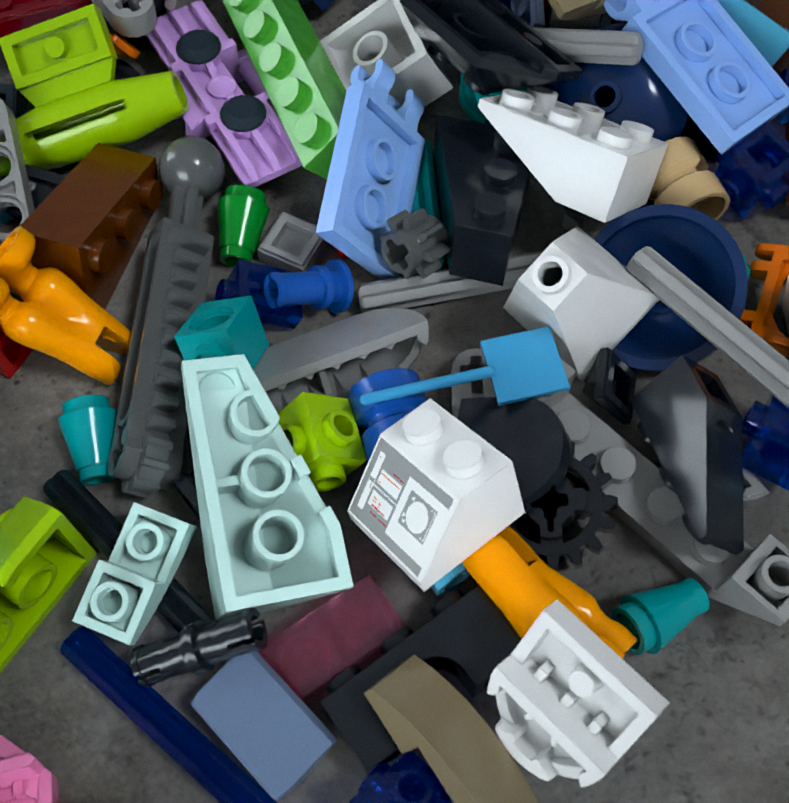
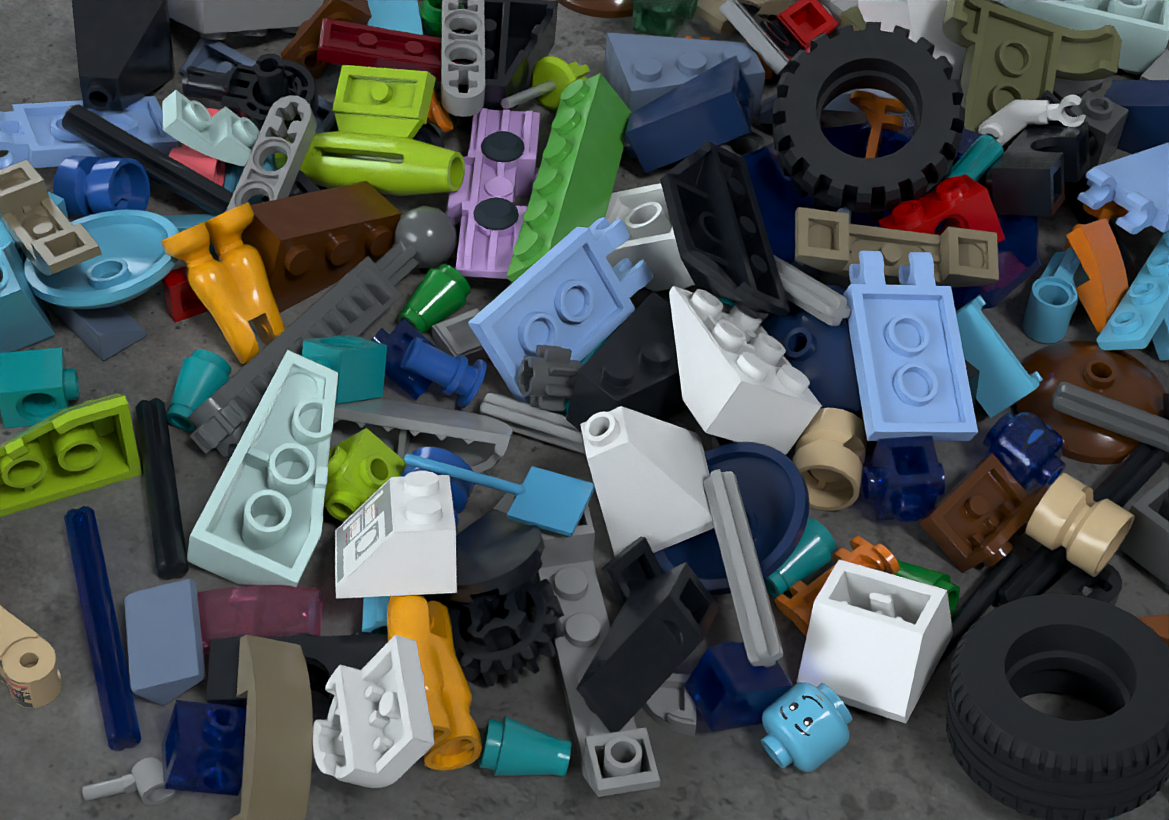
camera: 30 degrees right, 15 degrees down
light aqua slope [72,502,197,645] -> none
black pin [130,607,268,688] -> none

